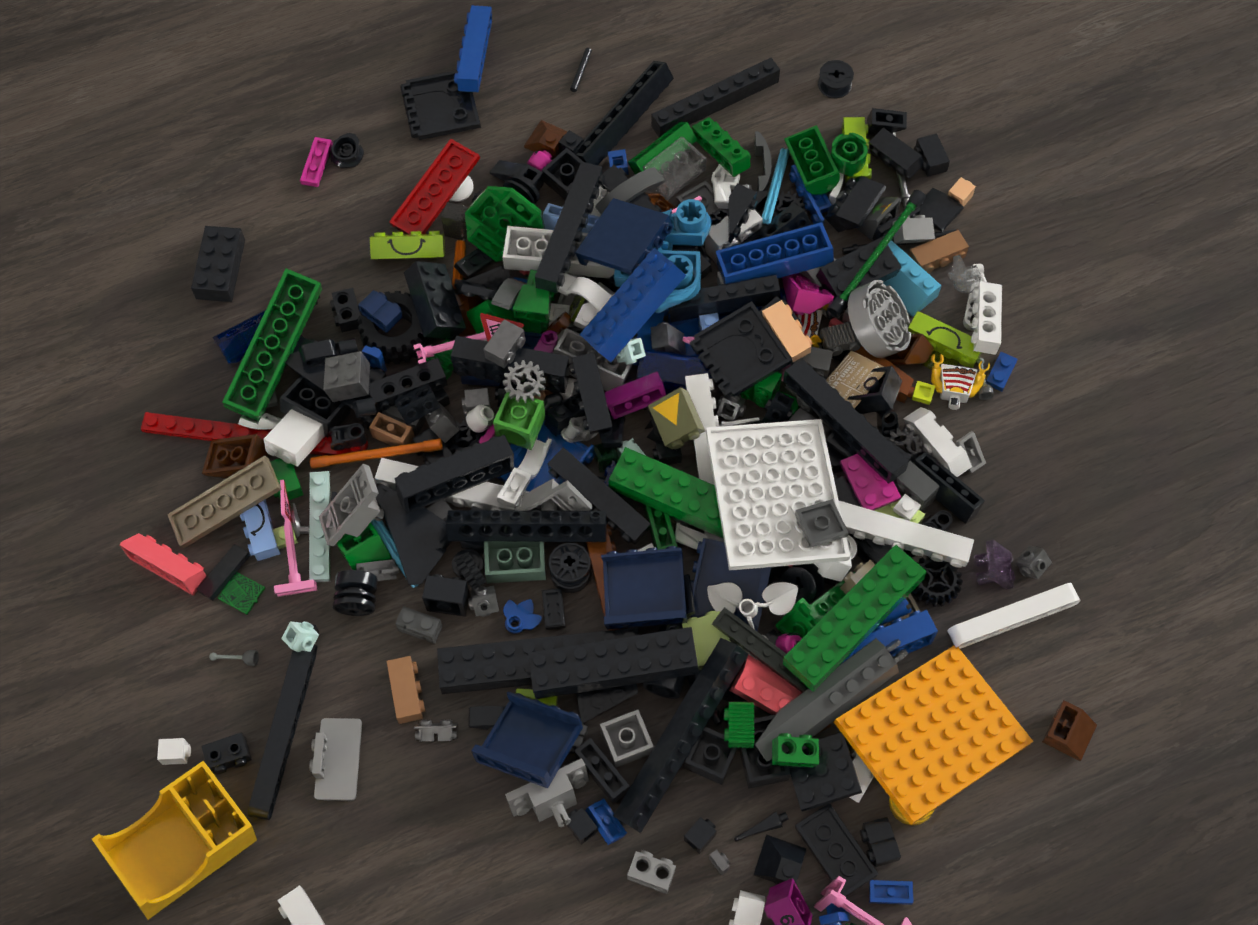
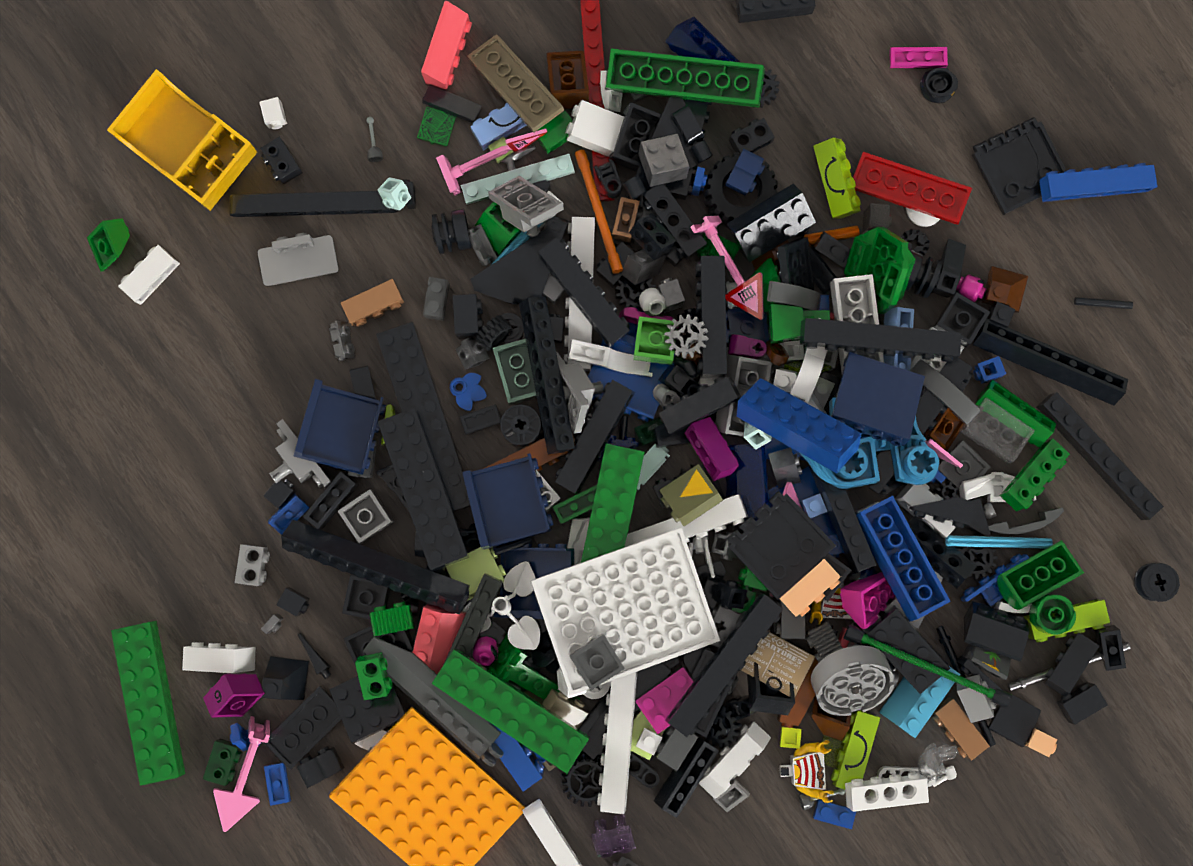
camera: 75 degrees right, 20 degrees up
flat silver brick [483,319,526,368] -> none

